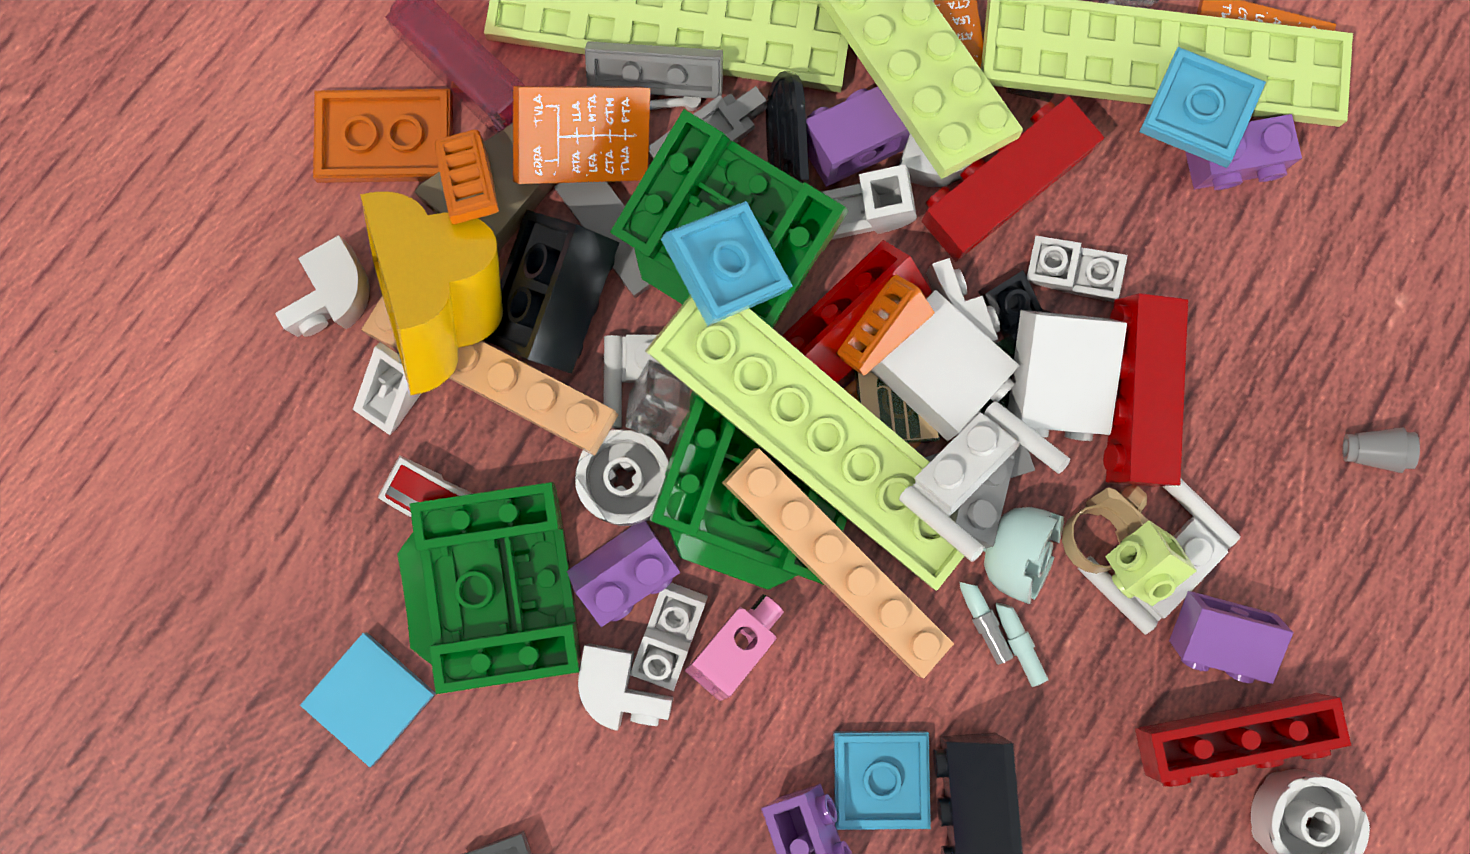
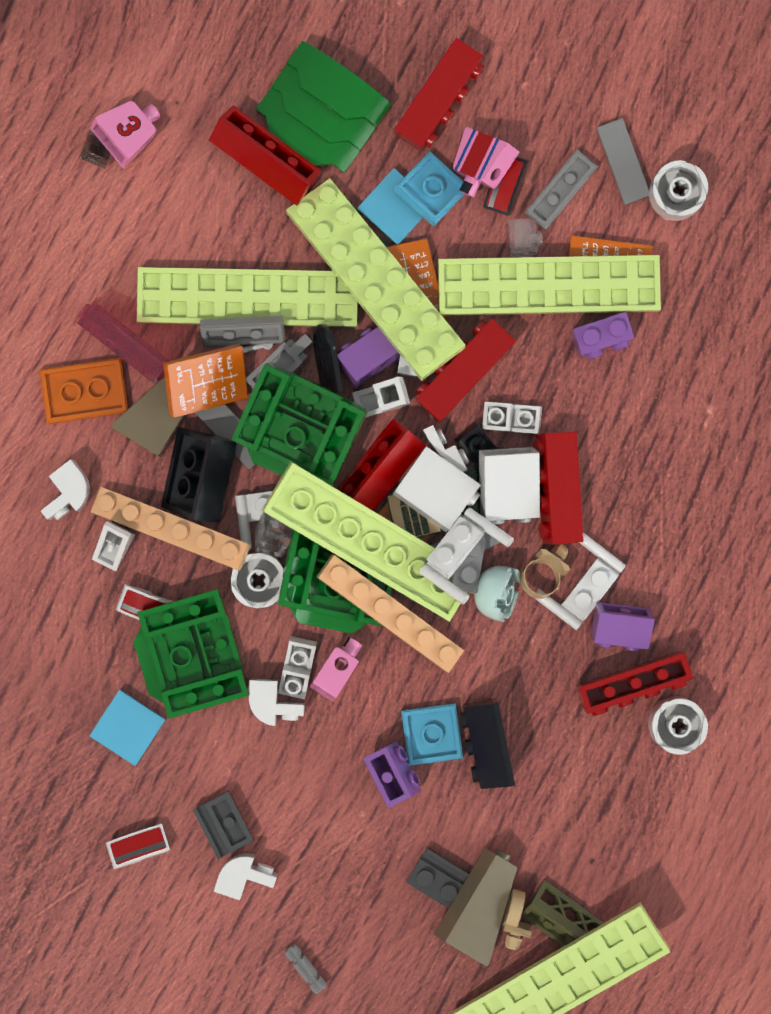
camera: 10 degrees left, 5 degrees up
yellow brick [360,191,503,395] -> none
orange slope [435,129,499,225] -> none
medium lavender brick [567,521,680,627] -> none
medium azure tile [661,201,792,326] -> none
orange slope [836,274,935,376] -> none
light grey piece [959,582,1014,665] -> none
light aqua piece [996,603,1049,687] -> none
yellowish green brick [1105,520,1197,607] -> none
medium azure tile [1139,47,1266,168] -> none
light grey cone [1342,427,1420,473] -> none

